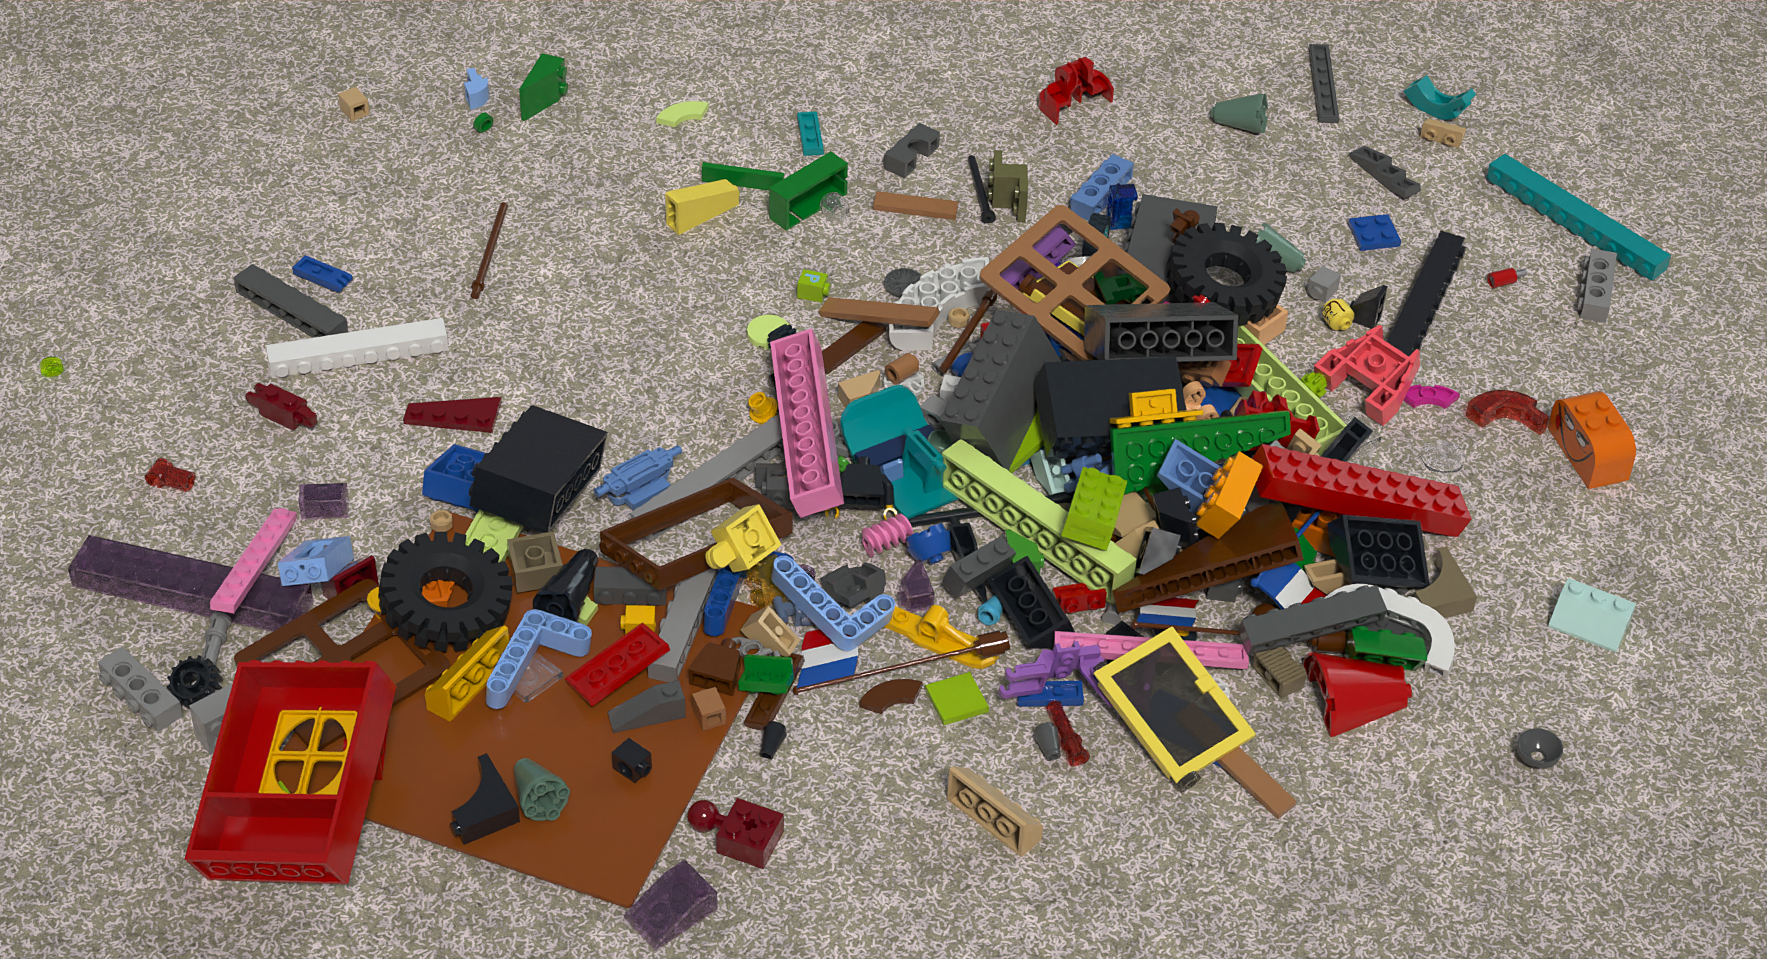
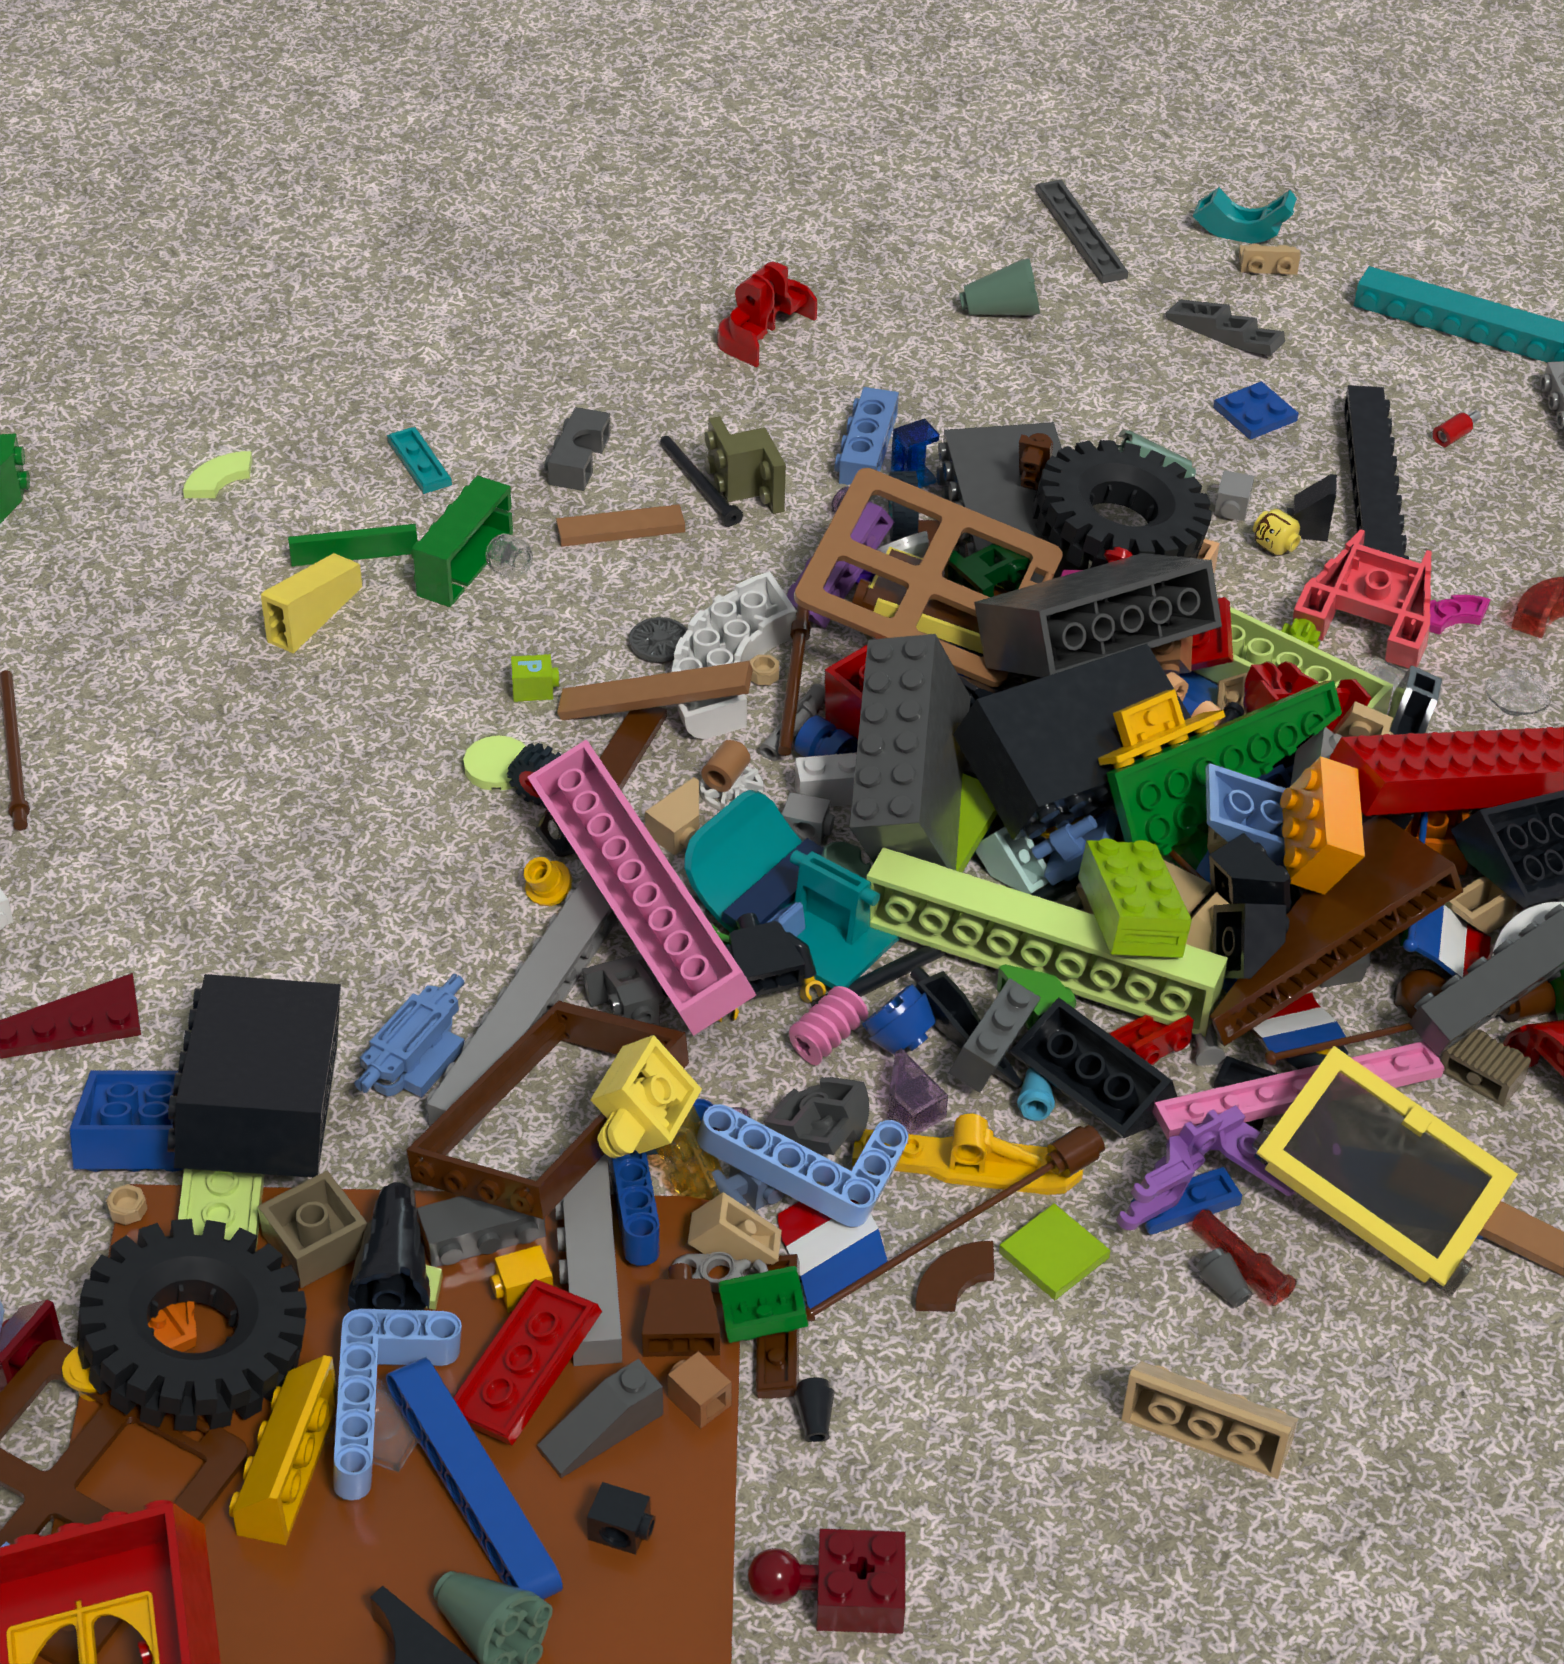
camera: 20 degrees left, 0 degrees up
none -> blue beam [386,1357,563,1600]

